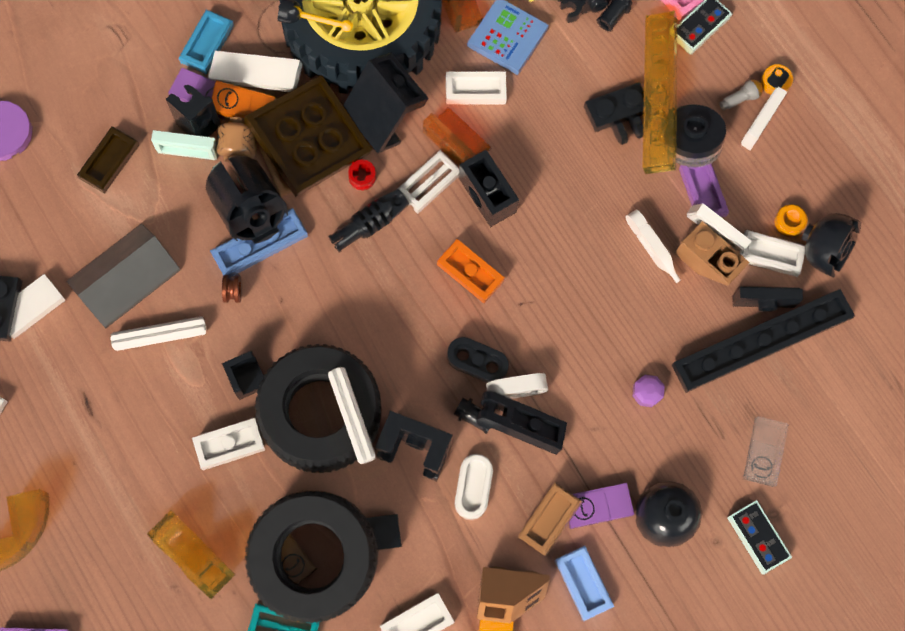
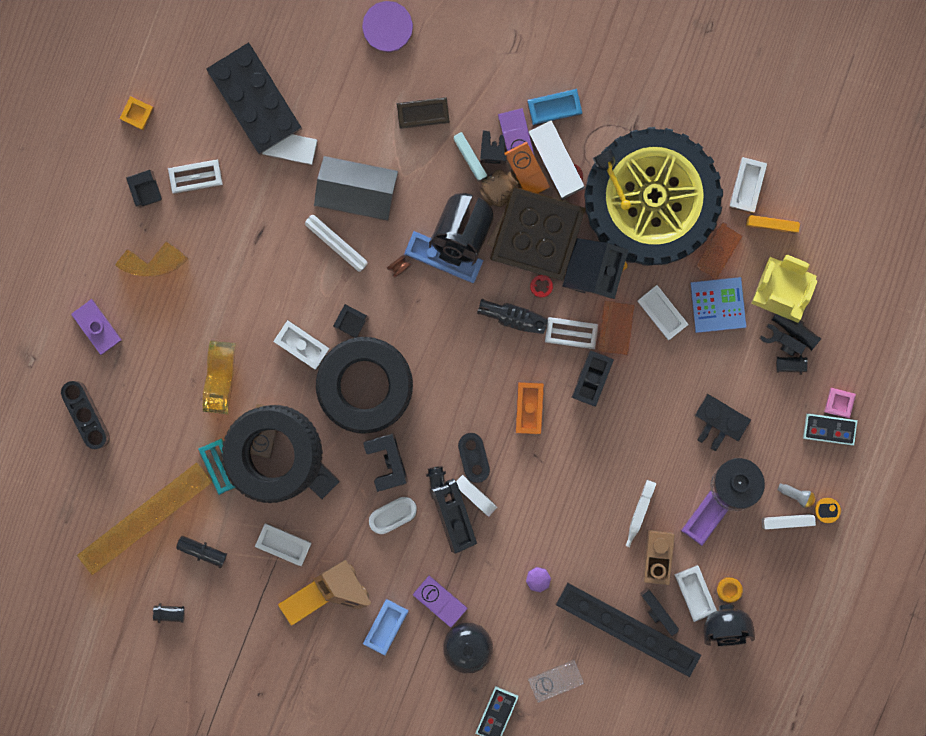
camera: 60 degrees right, 15 degrees up
white axle [328,367,375,464] -> none
medium nougat tile [518,482,583,556] -> none
clear yellow plate [643,11,677,174] -> none
white tile [686,203,751,251] -> none

